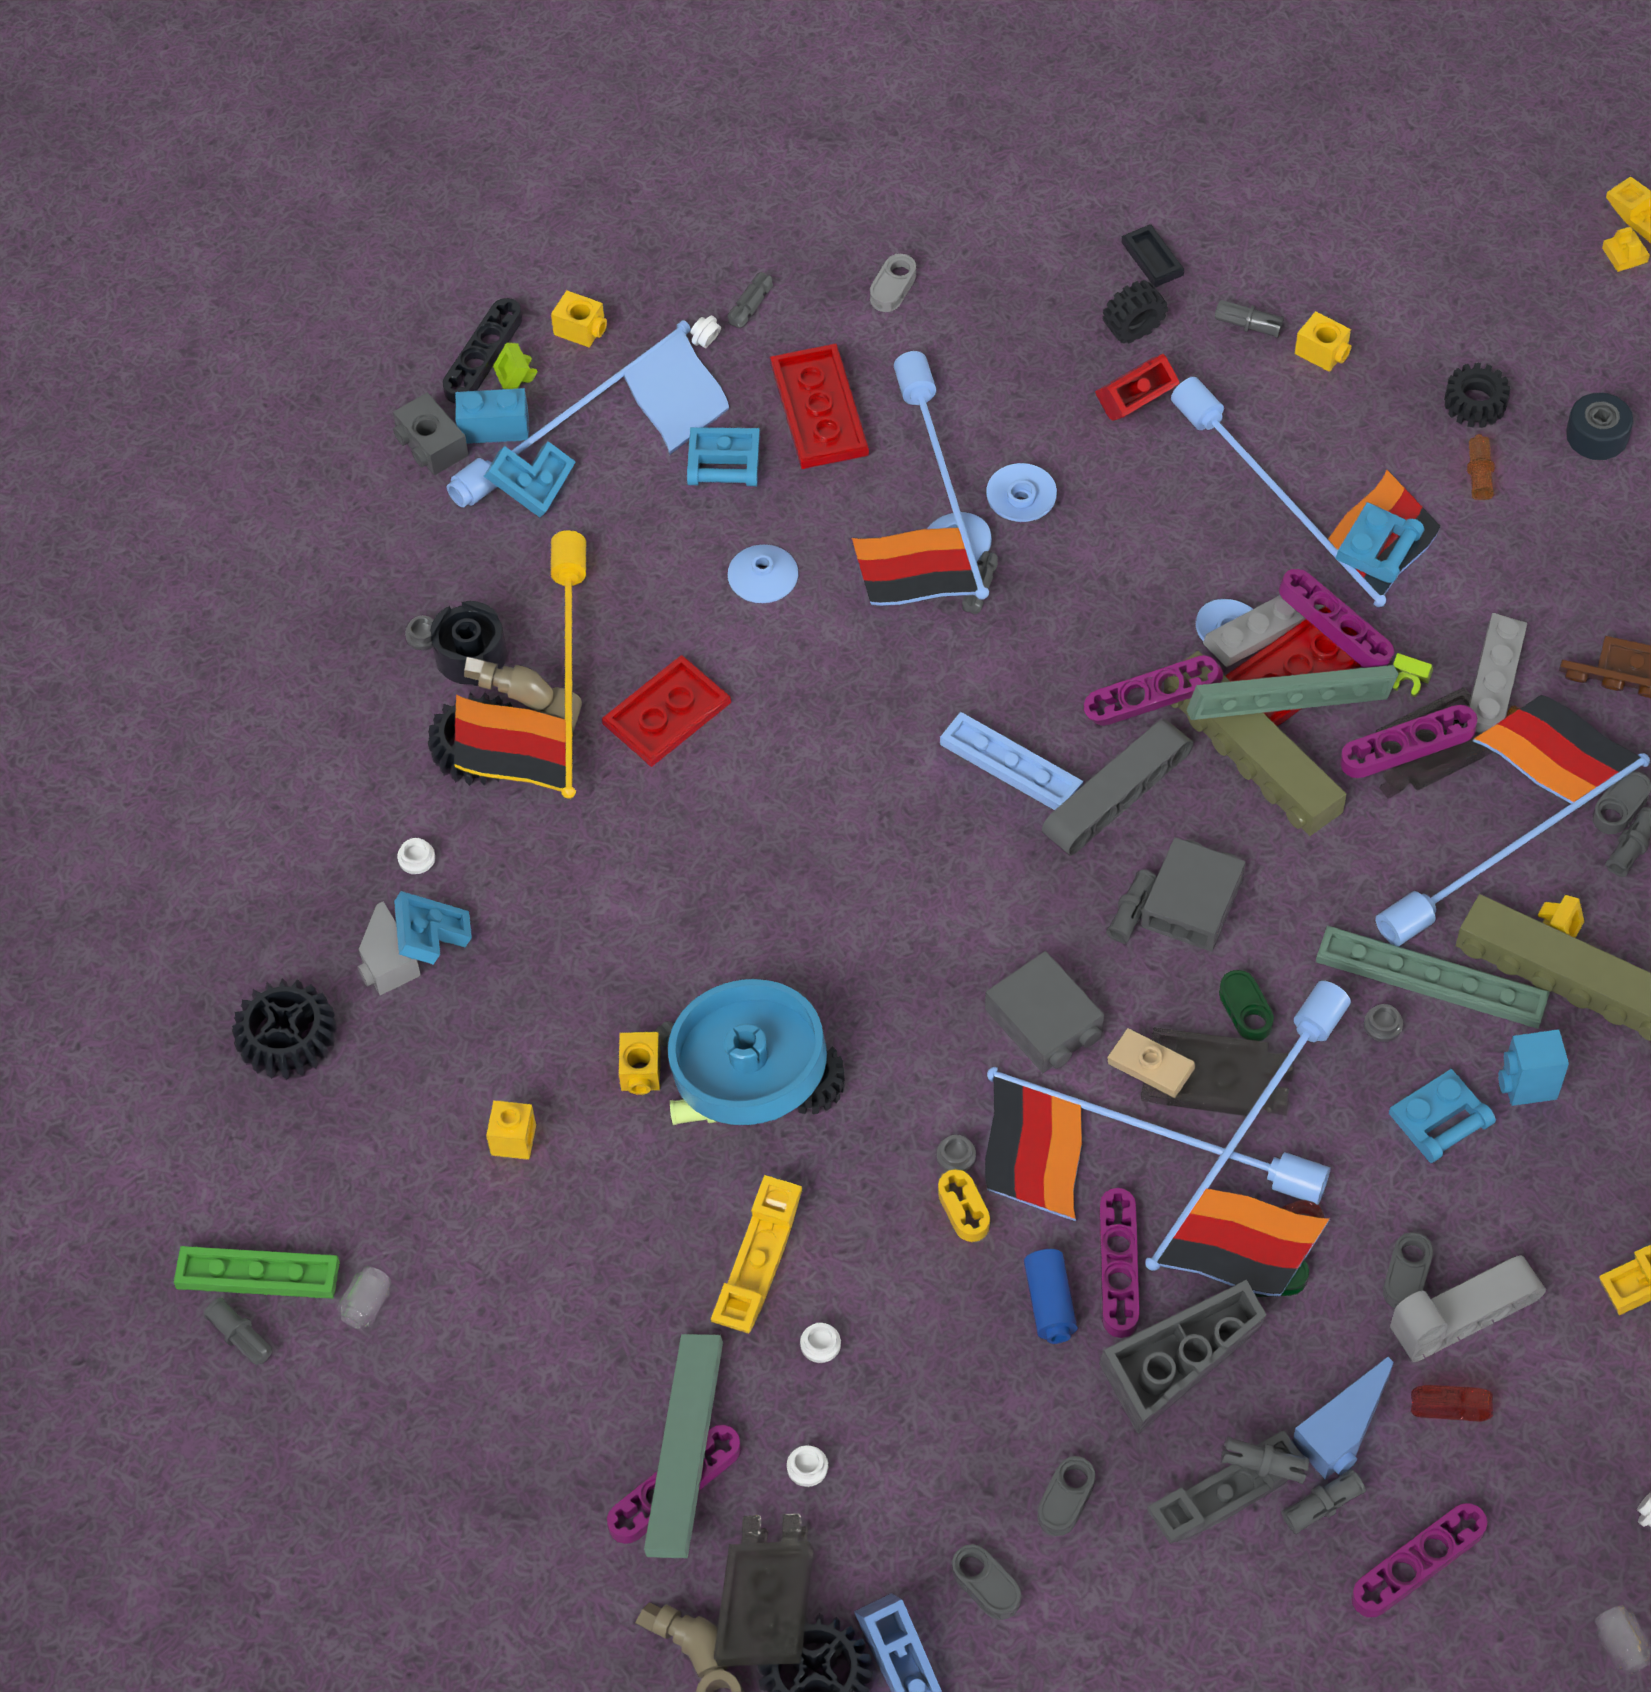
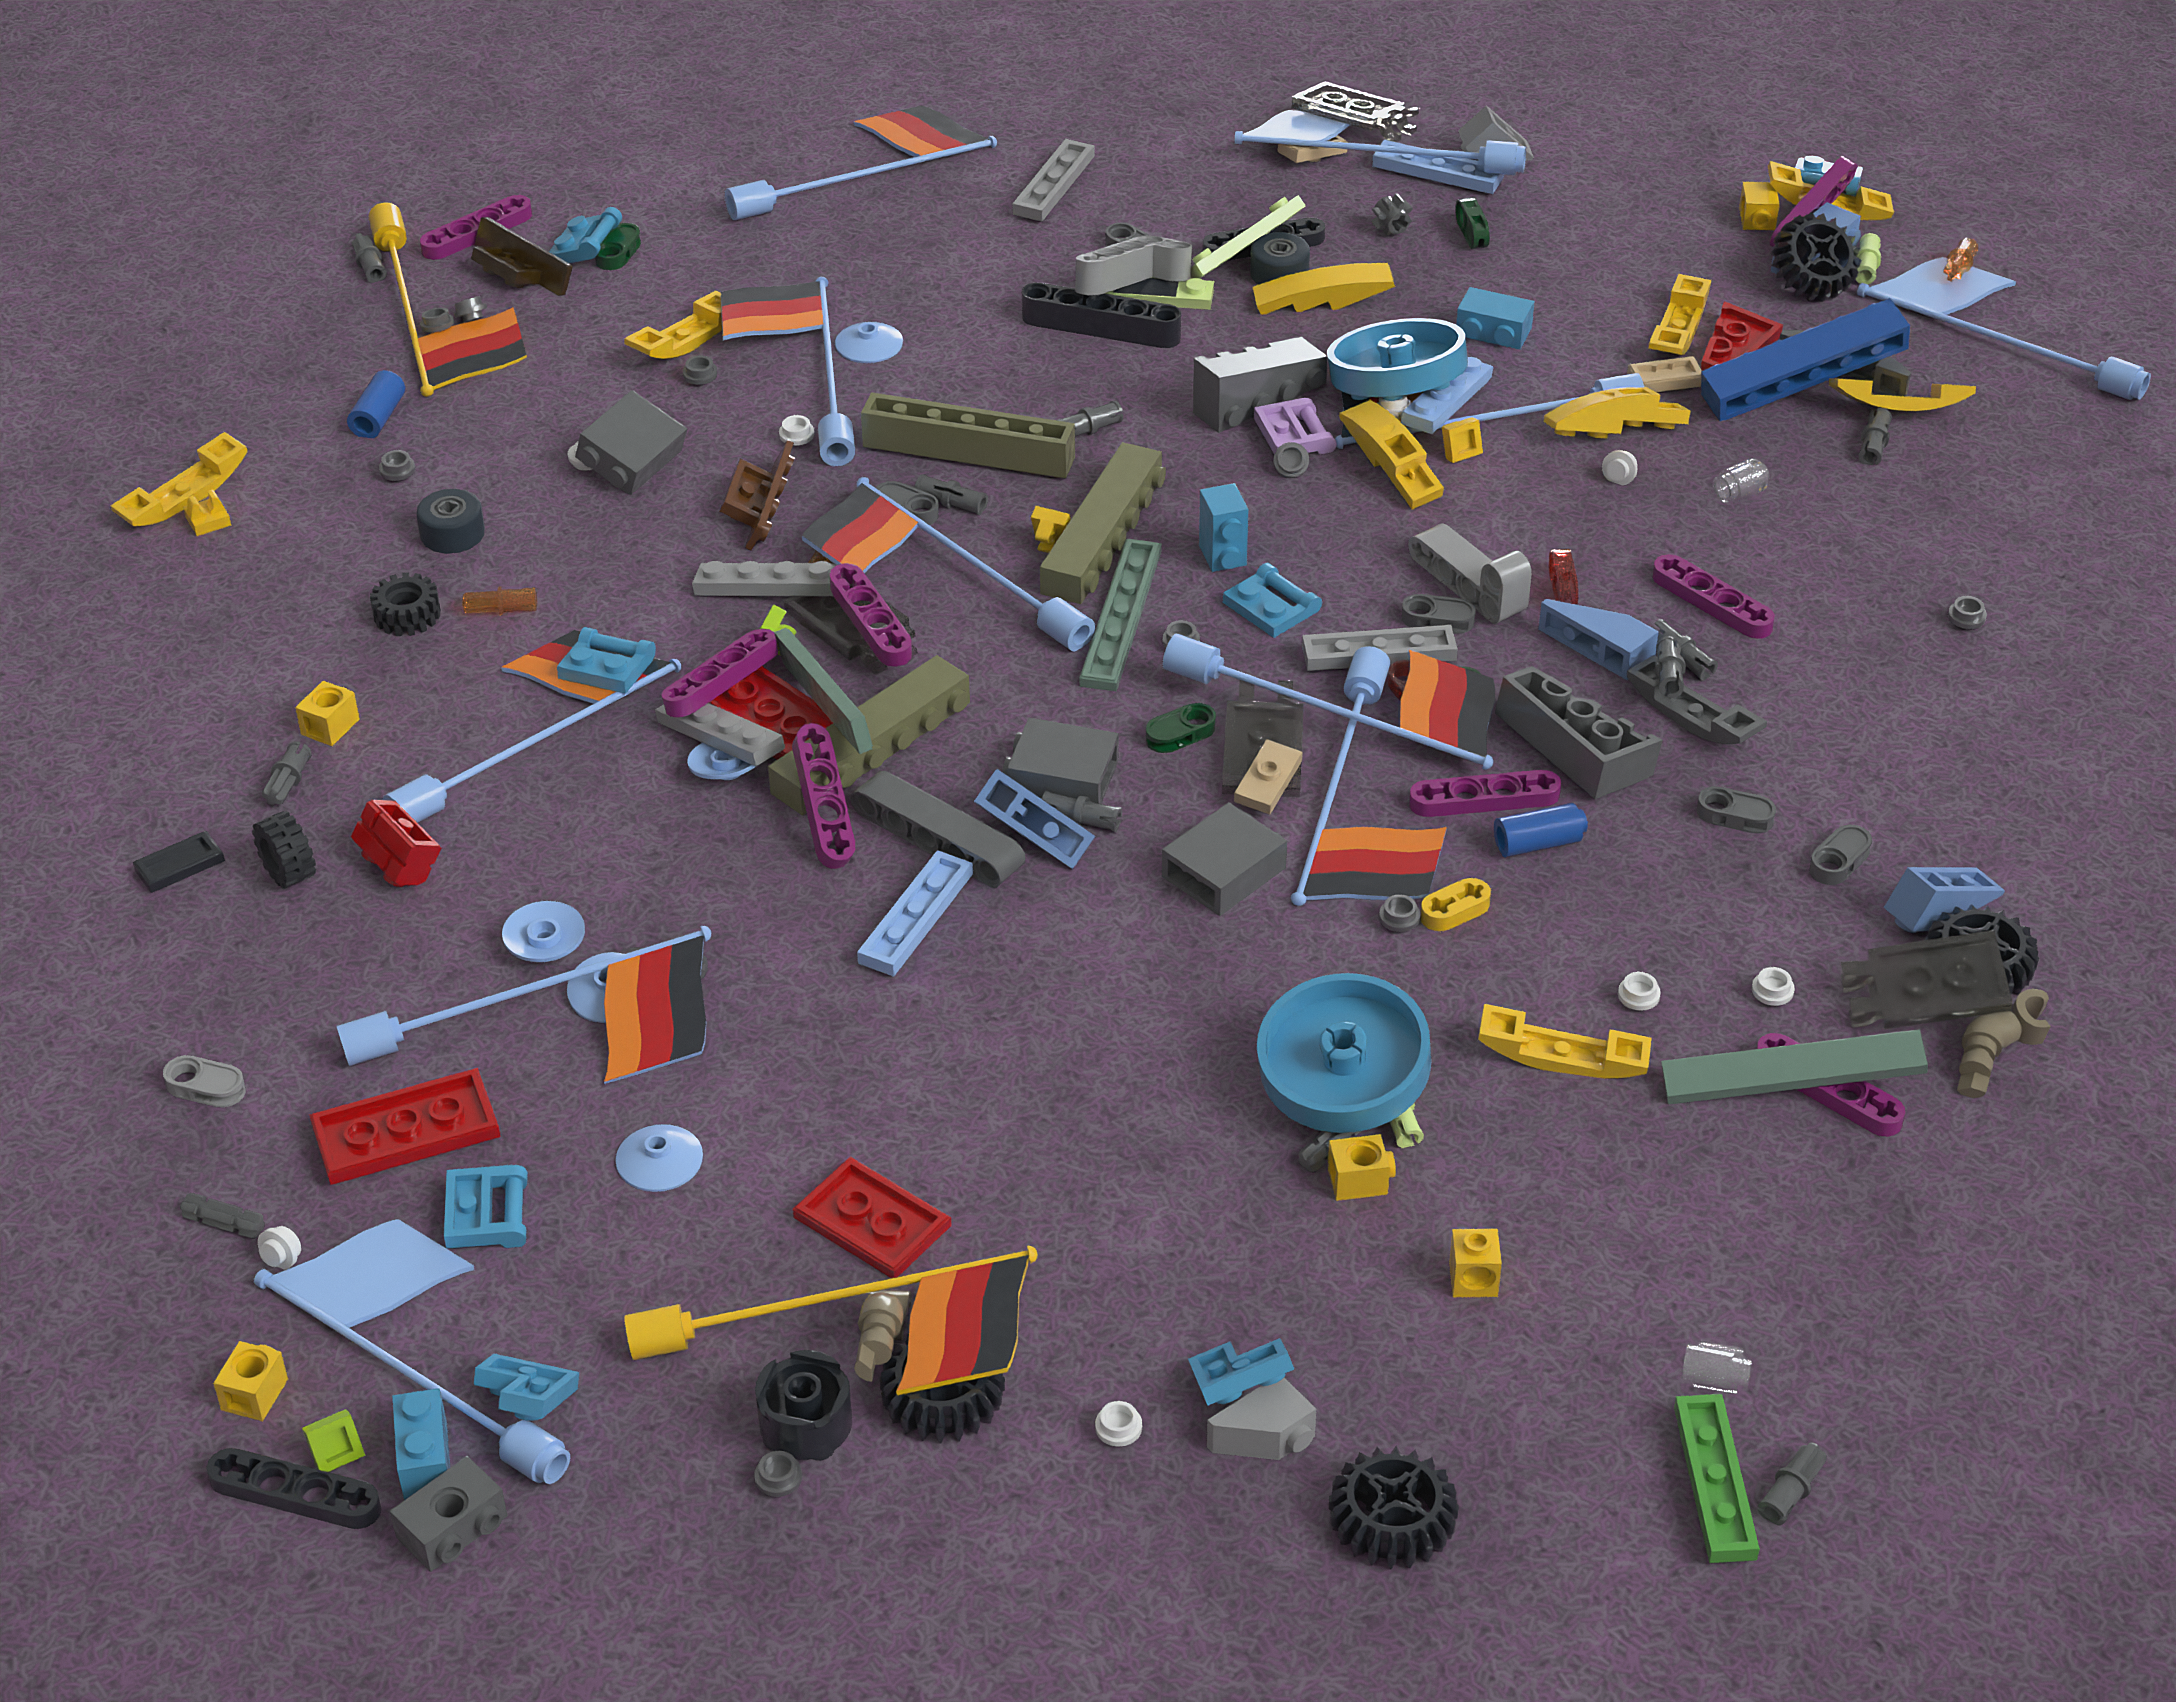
camera: 100 degrees left, 15 degrees down
none -> medium blue slope [974,769,1095,869]
none -> light grey plate [1302,625,1458,671]

